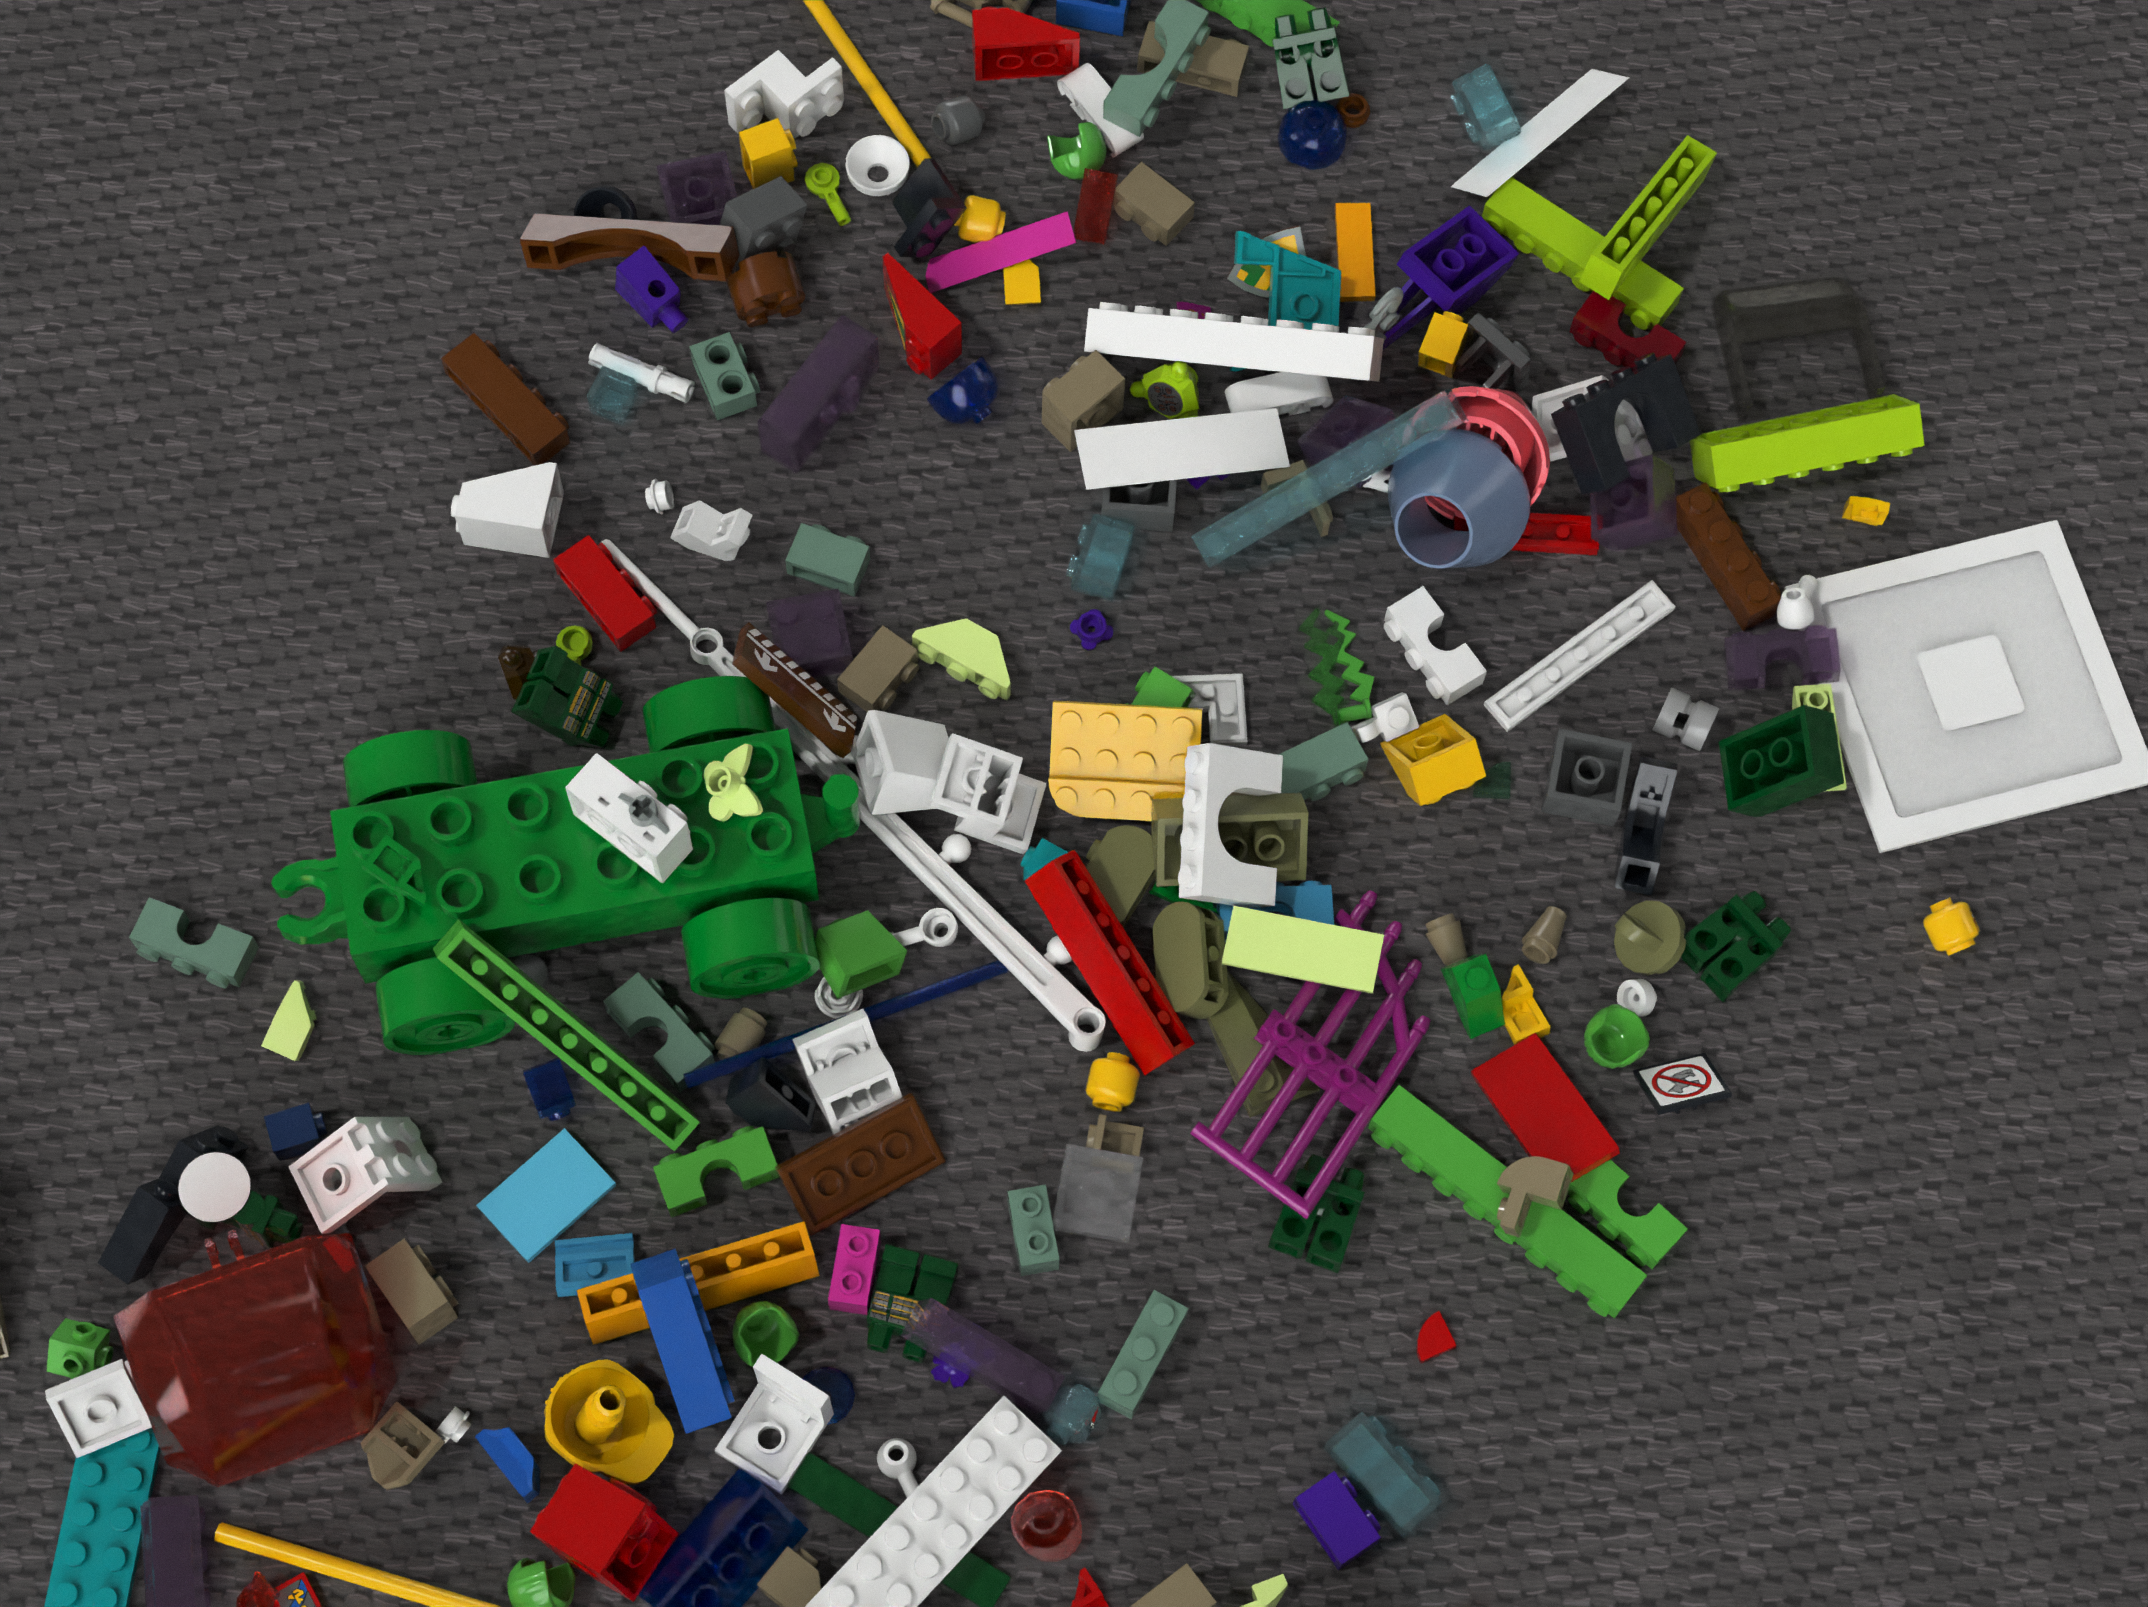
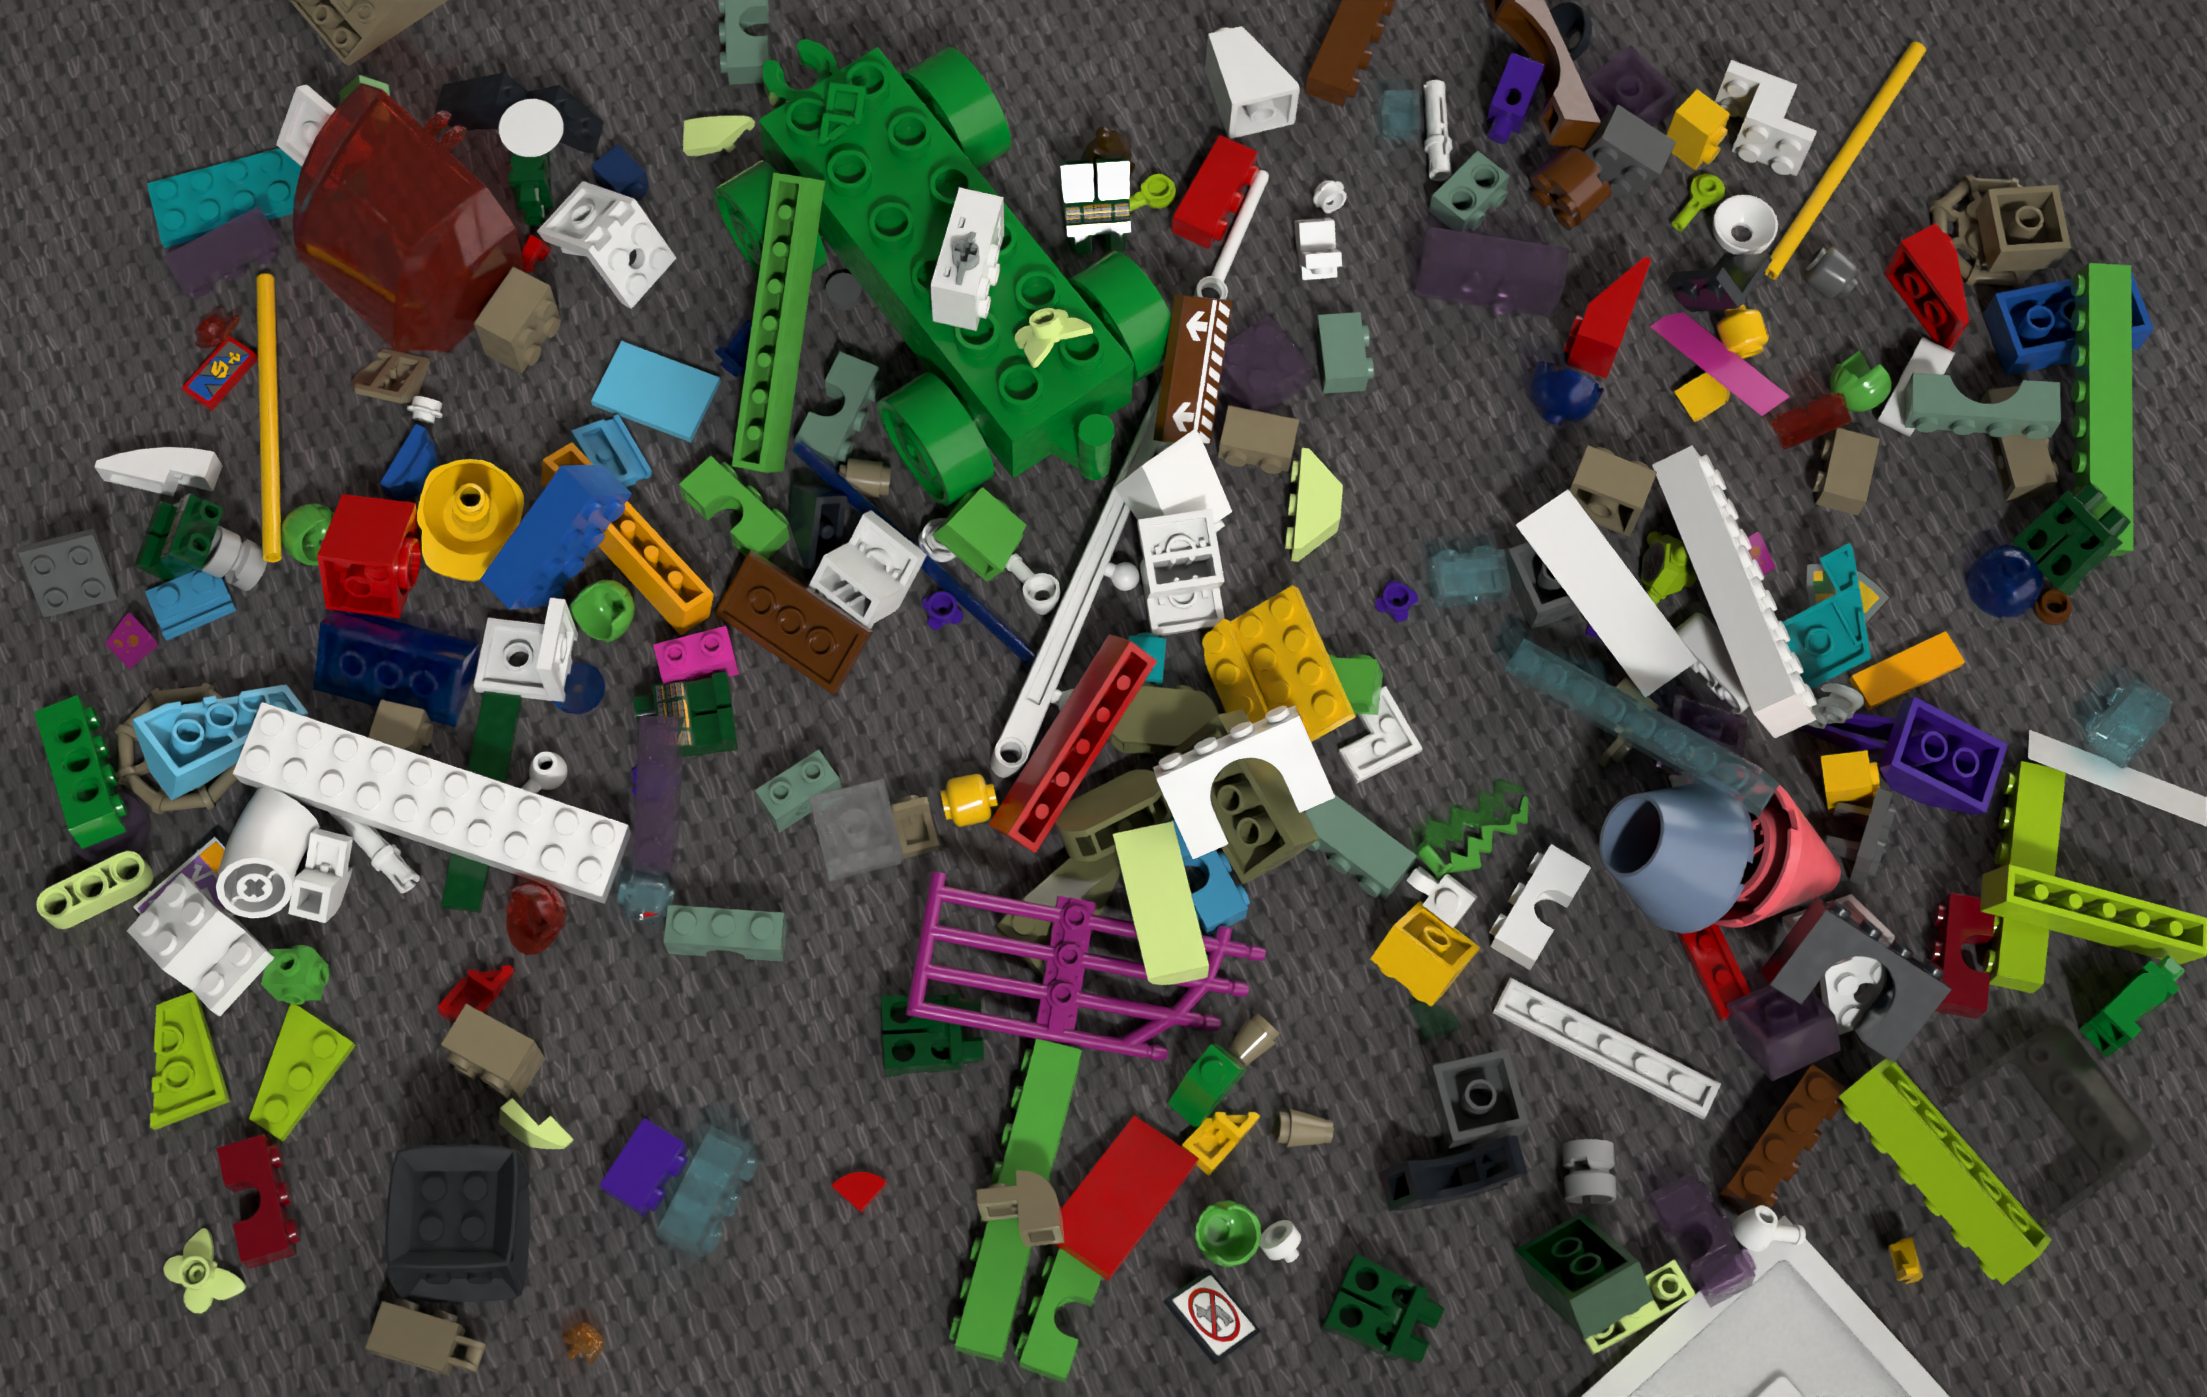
camera: 65 degrees right, 0 degrees up
olive tile [1614,900,1686,976] -> none
none -> dark purple plate [922,590,963,630]
none -> green hips [2079,955,2185,1058]

